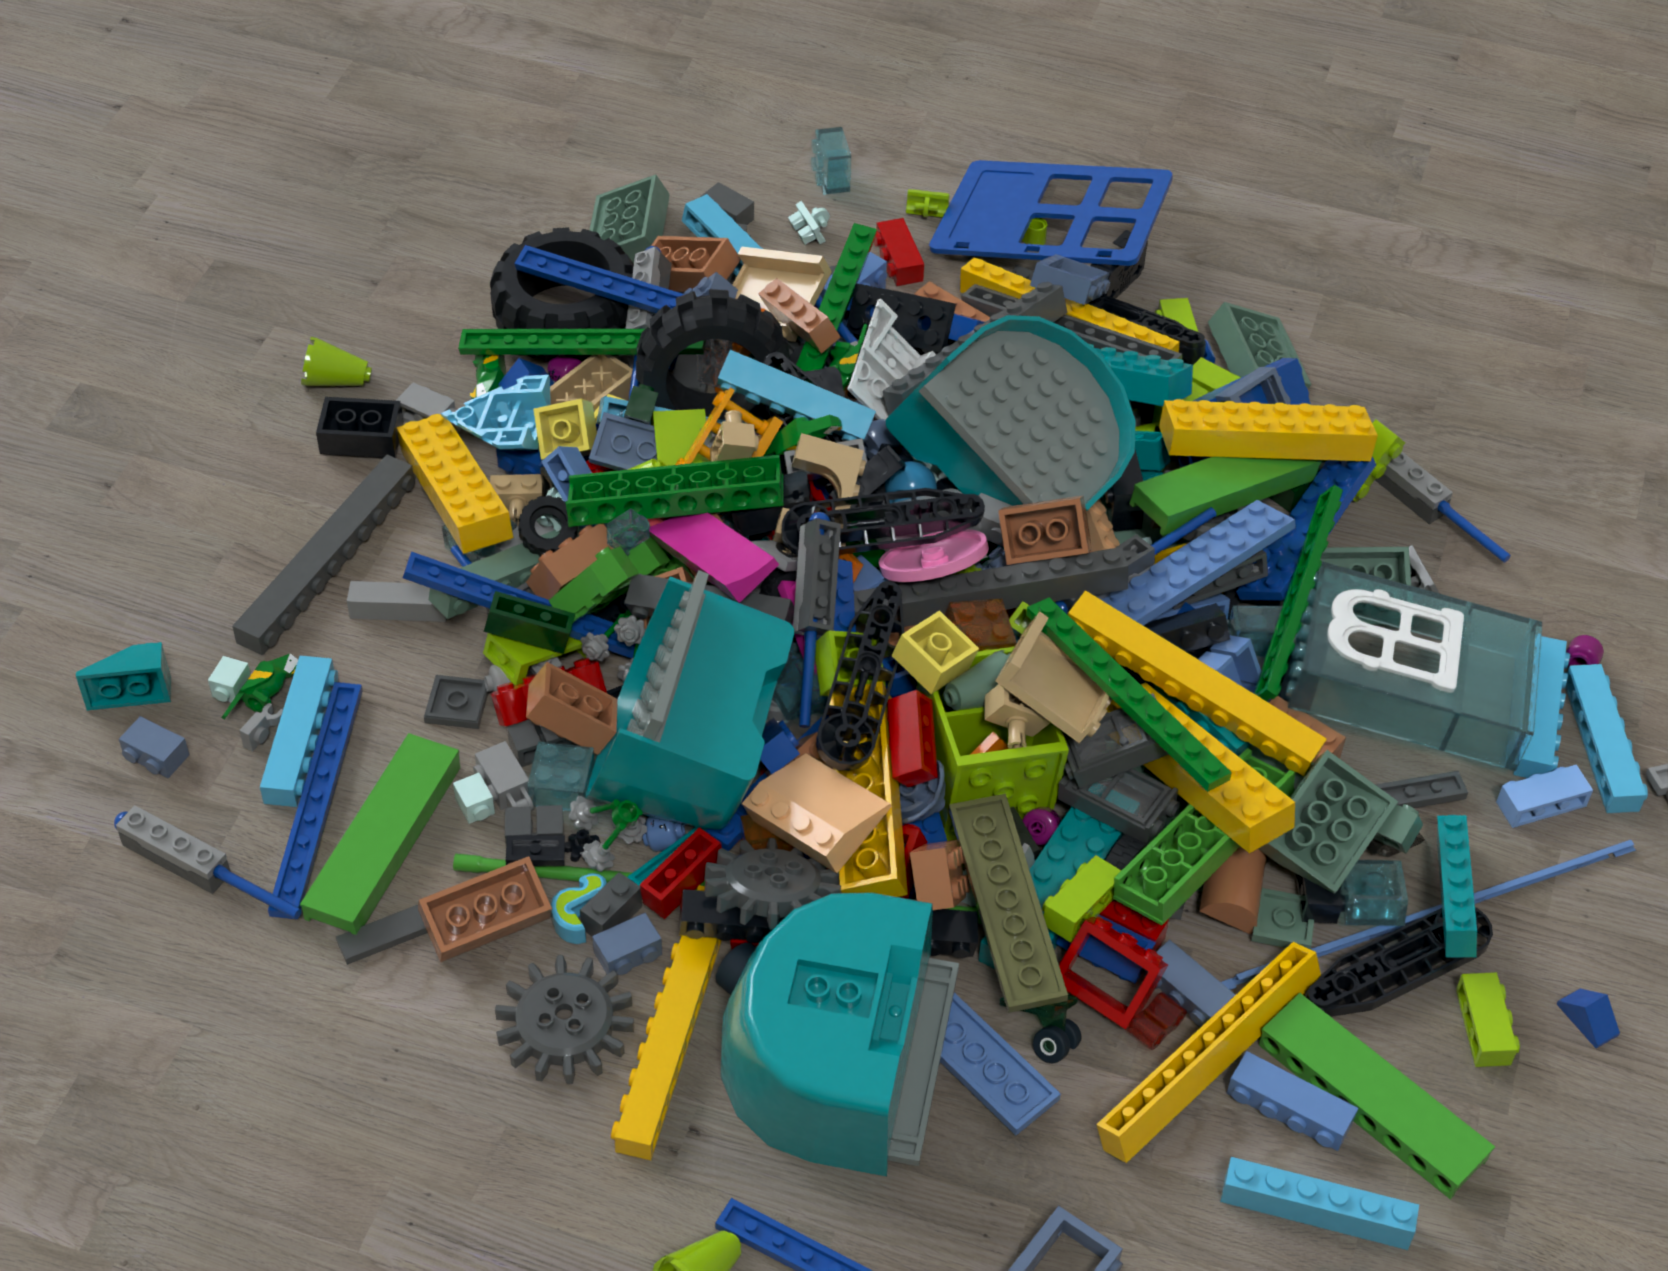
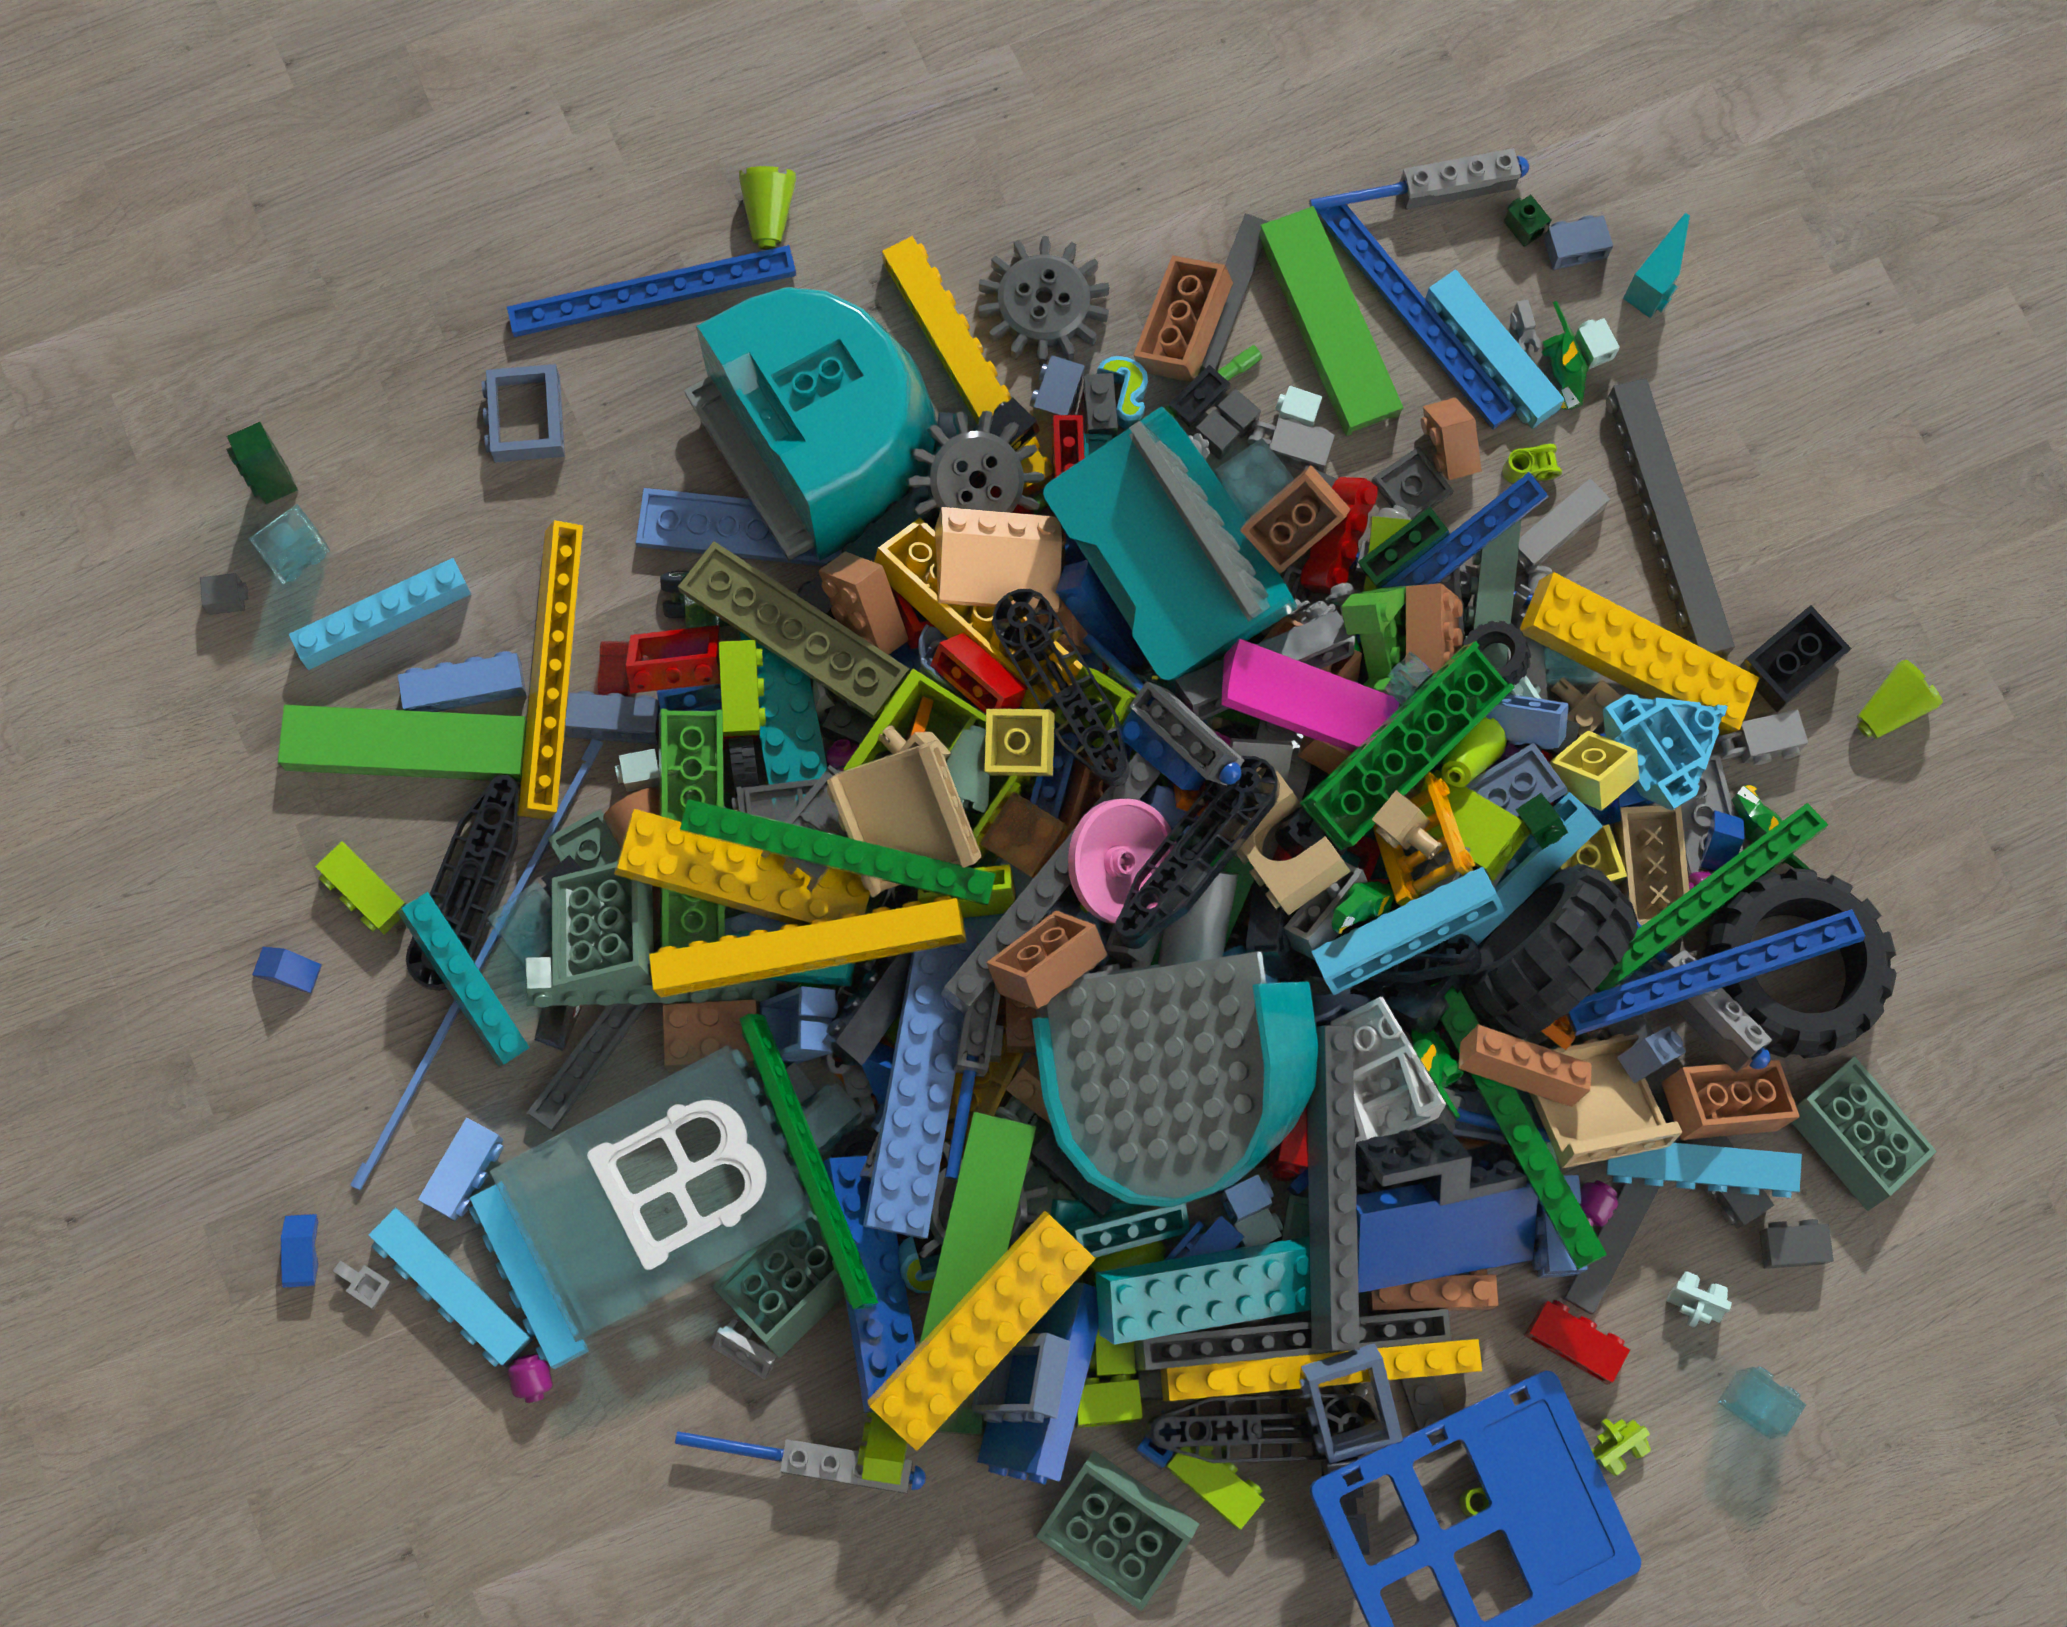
camera: 135 degrees right, 25 degrees up
none -> light aqua brick [615,749,659,792]
none -> nougat brick [1420,397,1482,481]
none -> lime piece [1502,444,1562,483]
none -> dark green brick [1503,194,1552,247]

